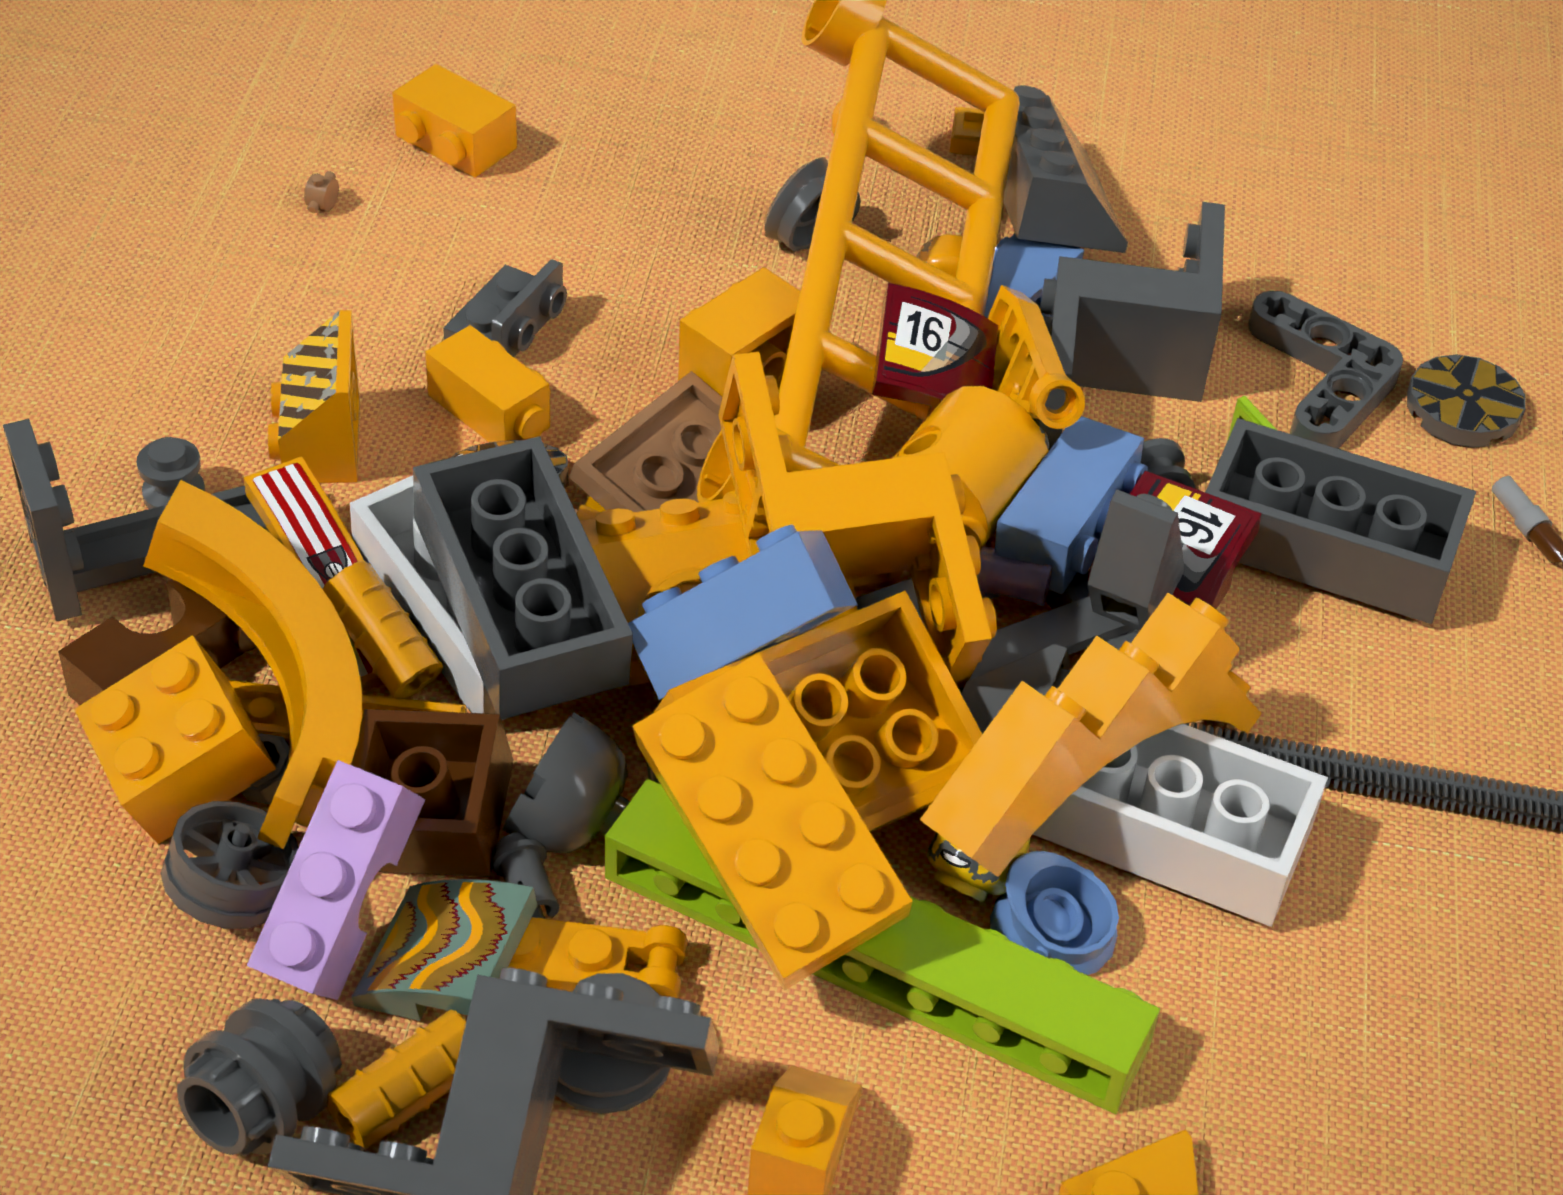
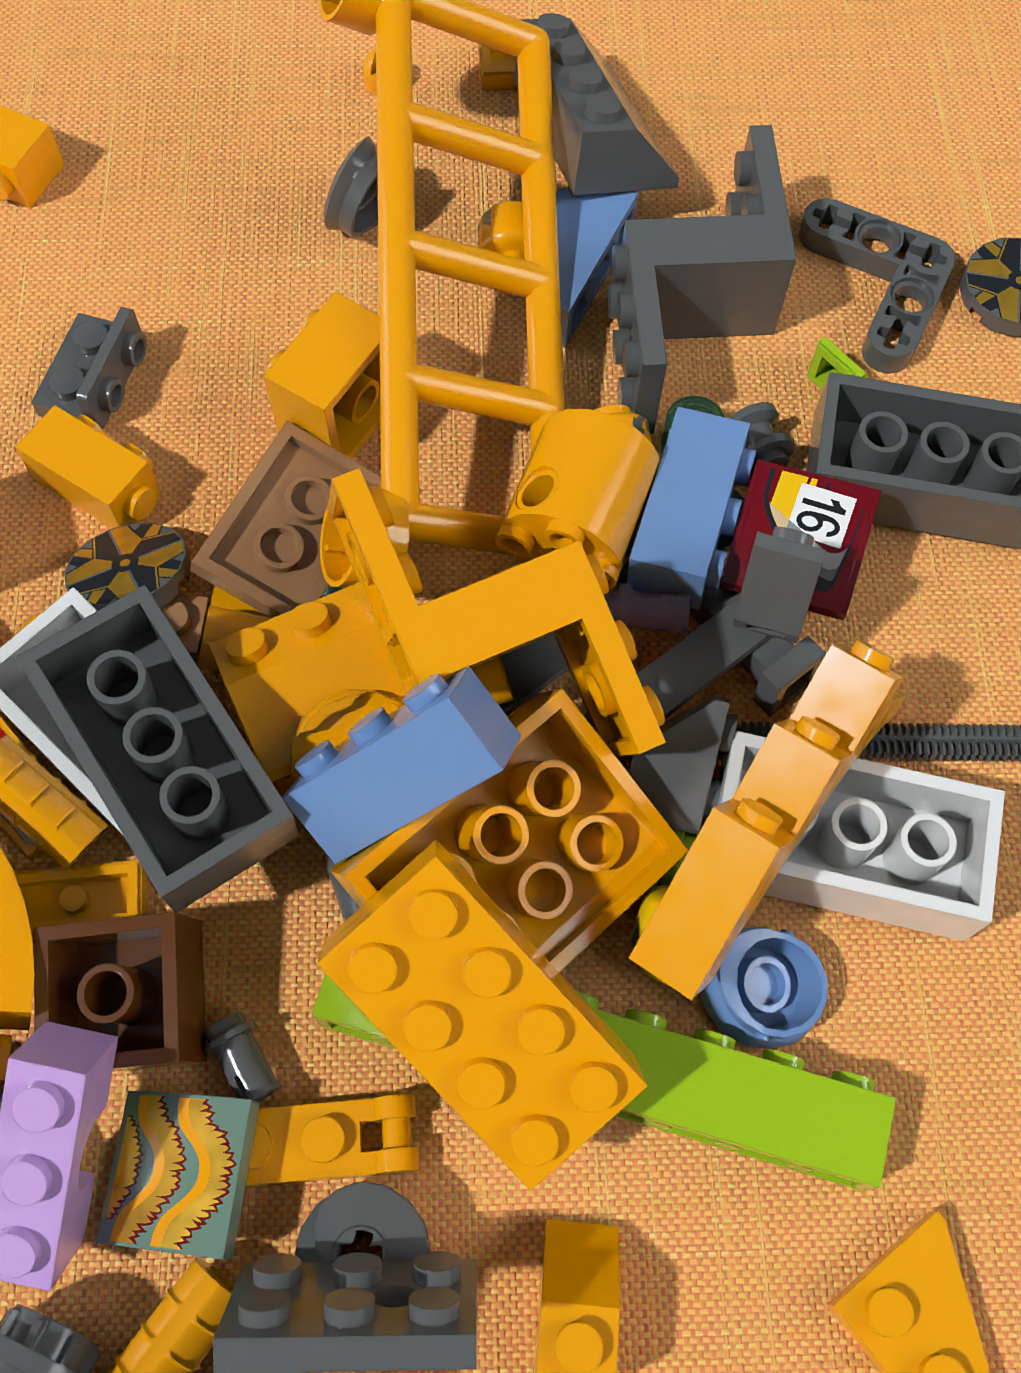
camera: 10 degrees left, 20 degrees up
dark grey cylinder [502,712,630,853] -> none
slope [872,283,998,418] -> none
light orange plate [988,285,1085,429] -> none

